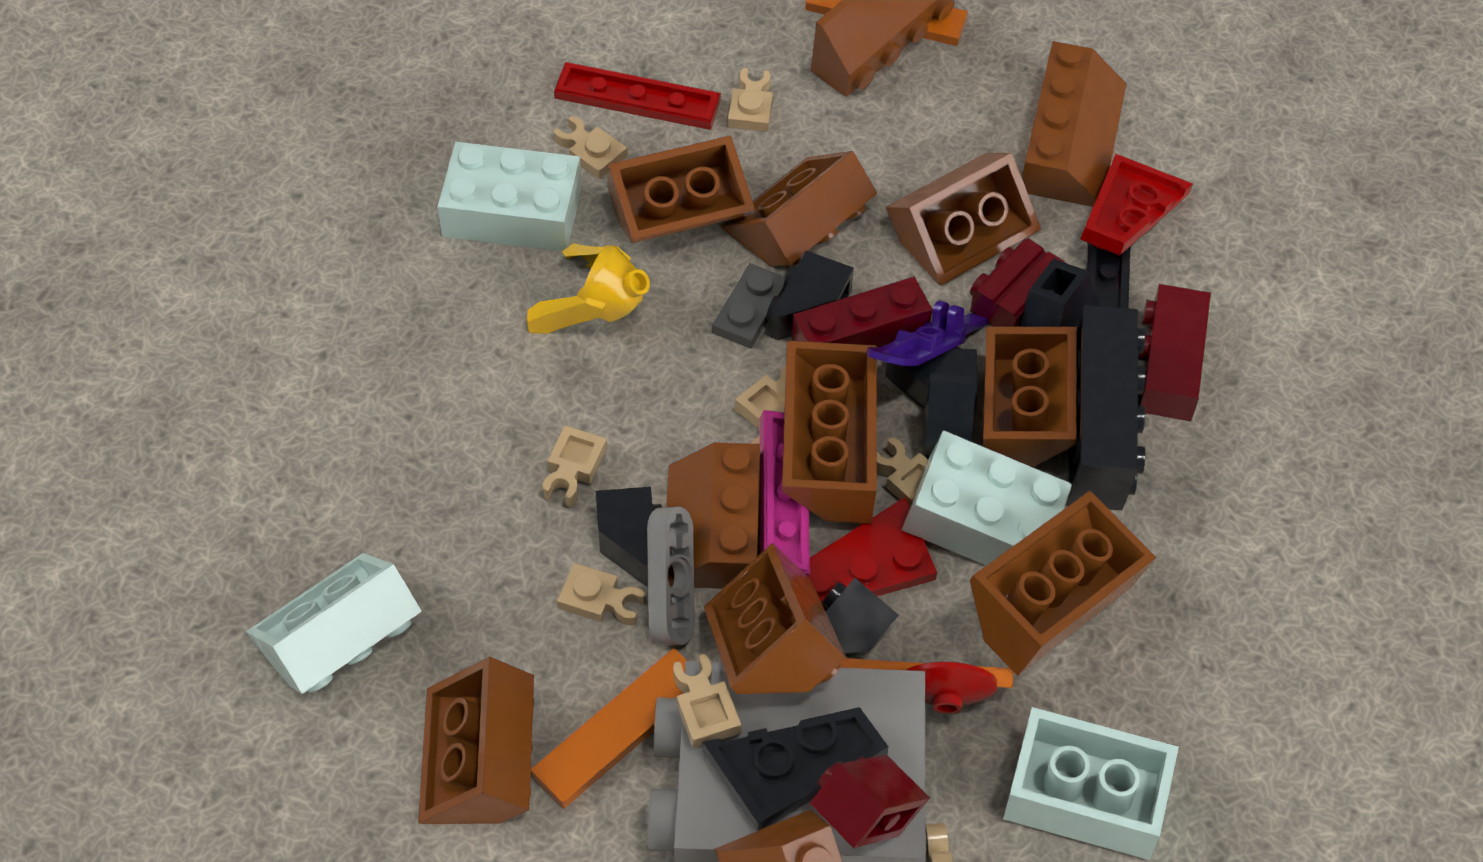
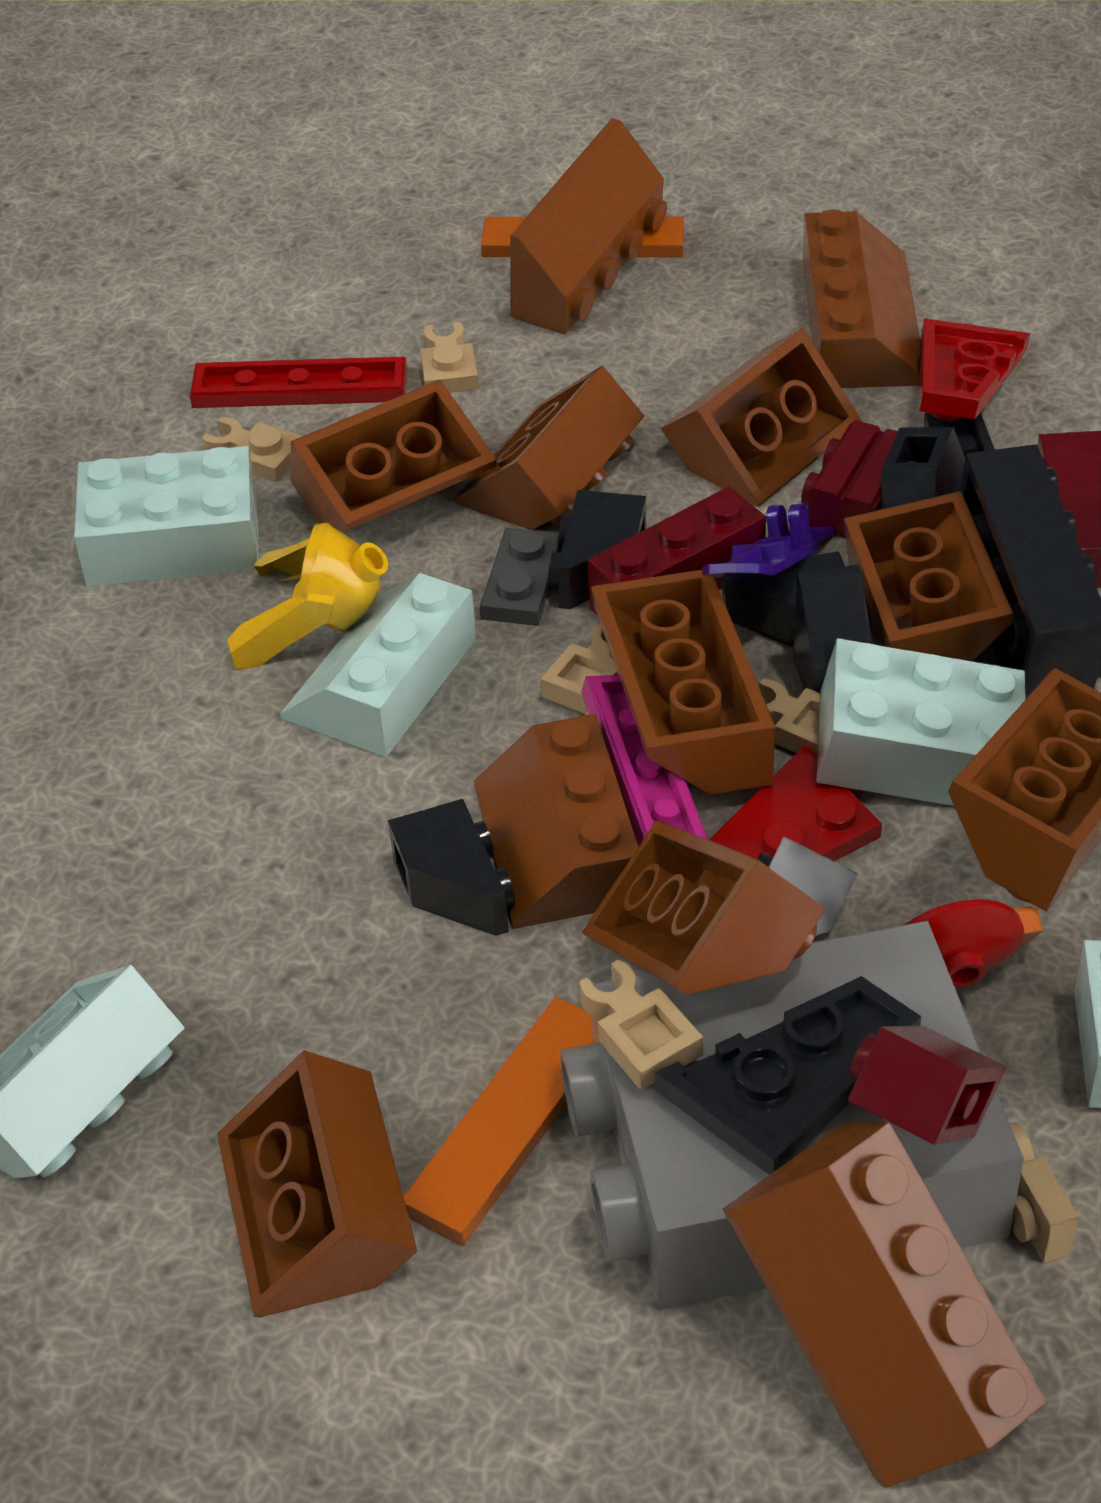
camera: 10 degrees left, 10 degrees down
tan plate [543,426,607,507] -> none
tan plate [557,563,646,625] -> none
light grey beam [647,507,695,645] -> none
none -> light aqua slope [280,573,477,757]

